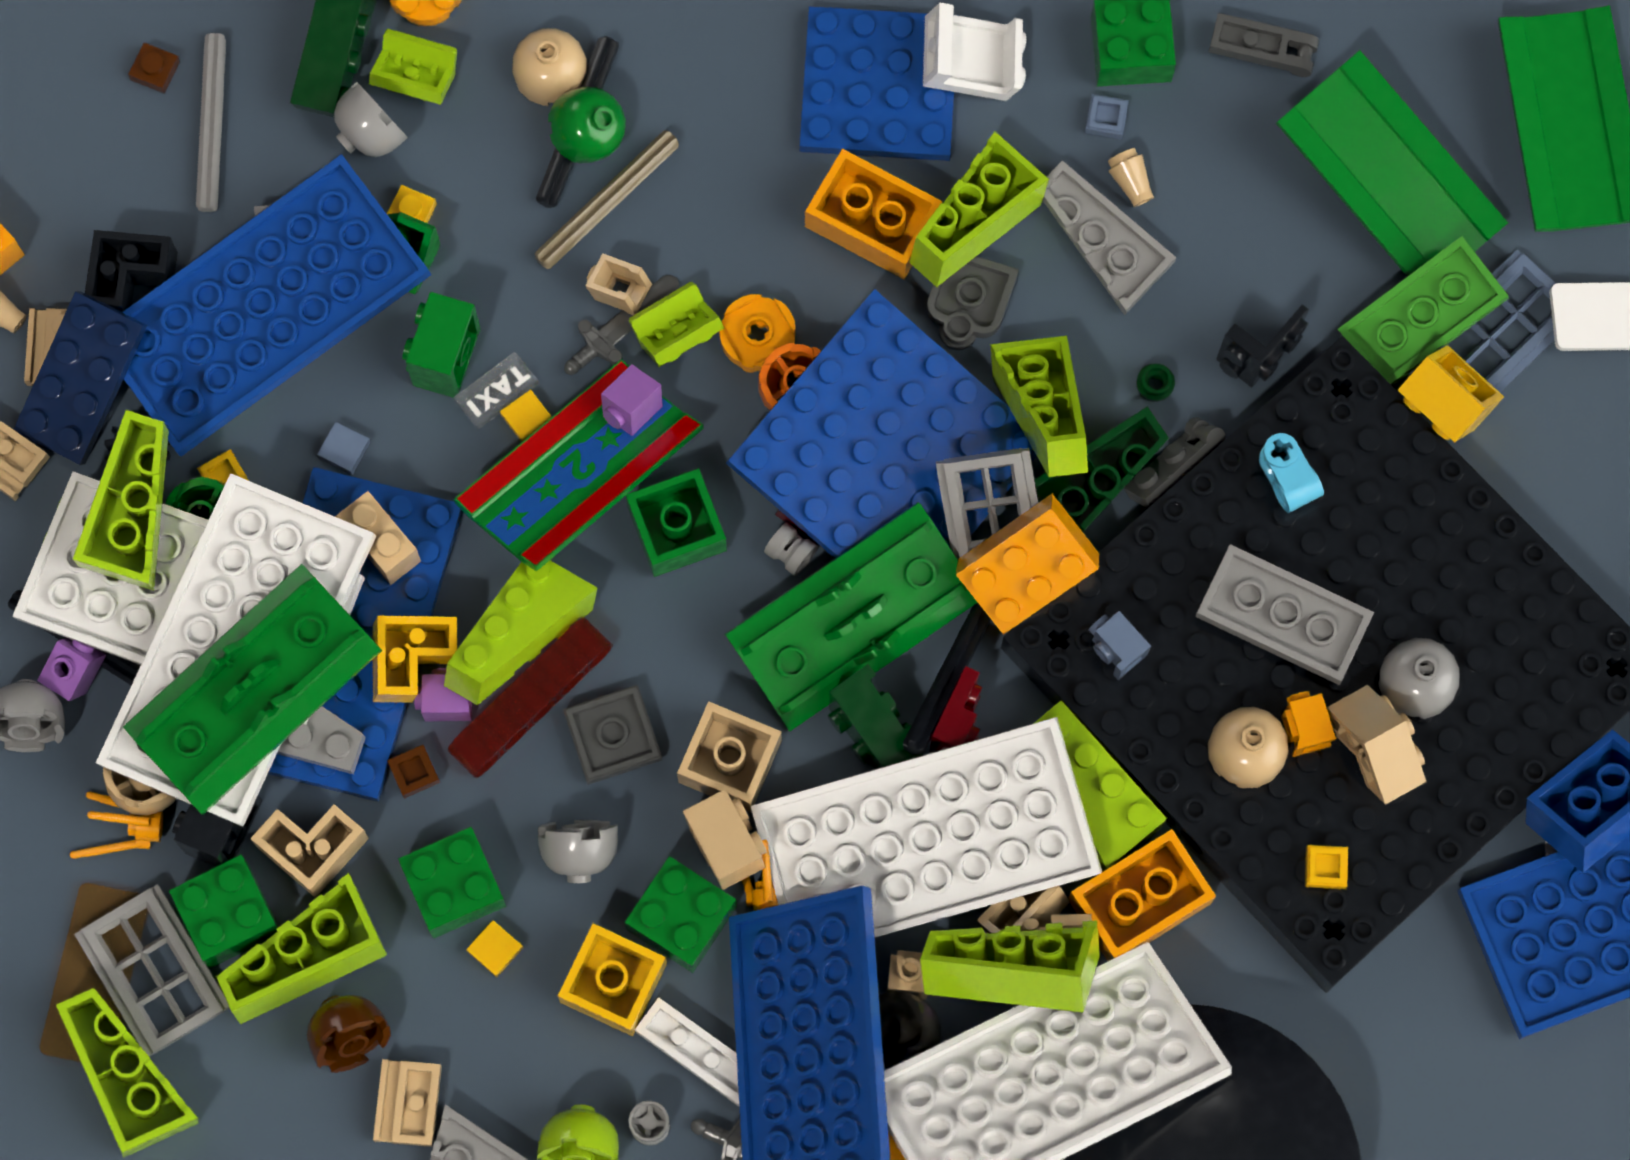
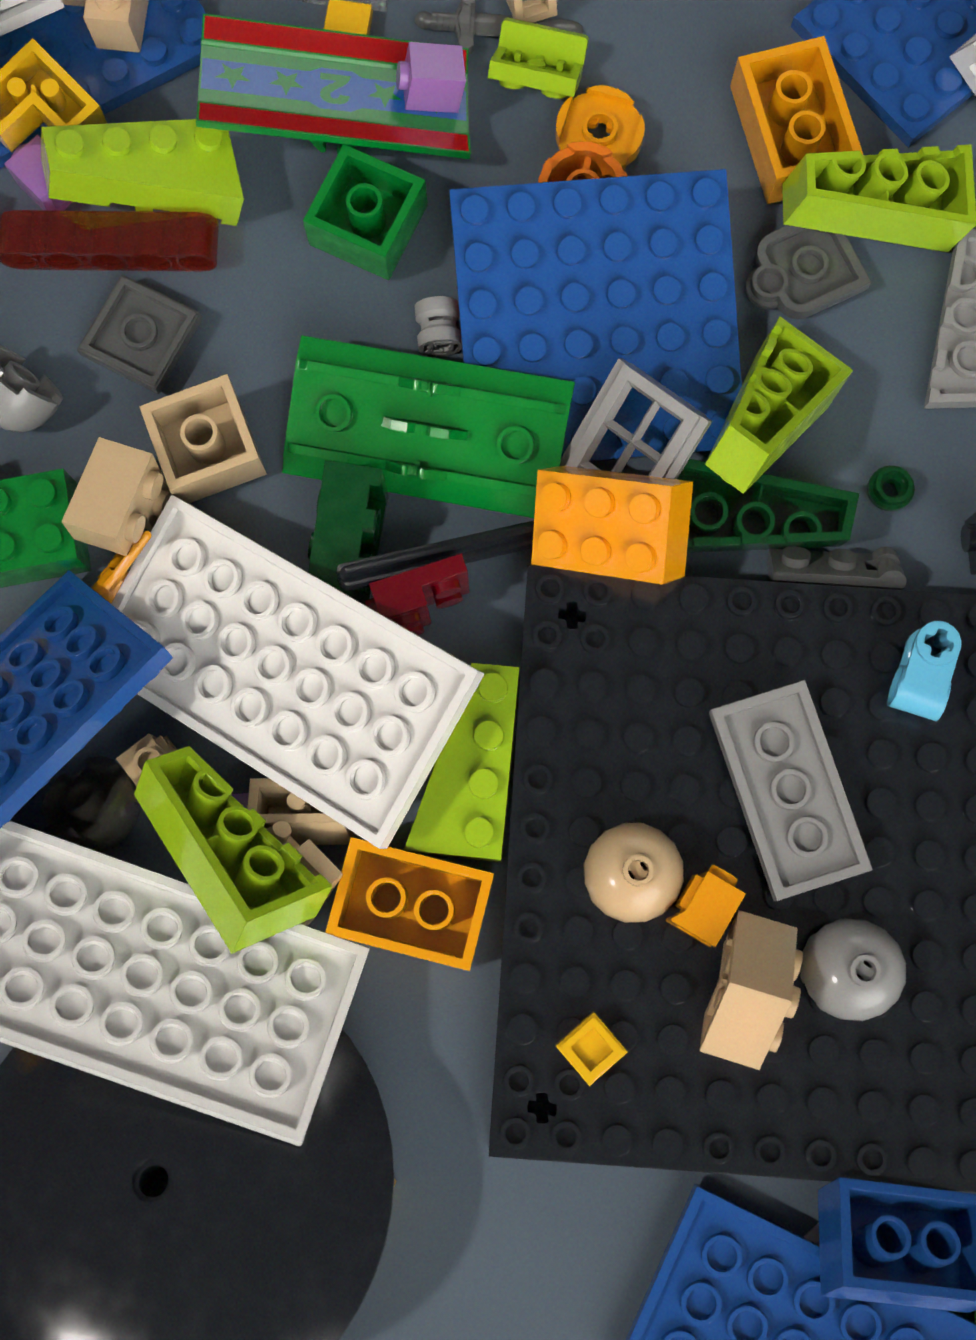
camera: 50 degrees right, 5 degrees up
sand blue brick [1089,611,1151,680] -> none

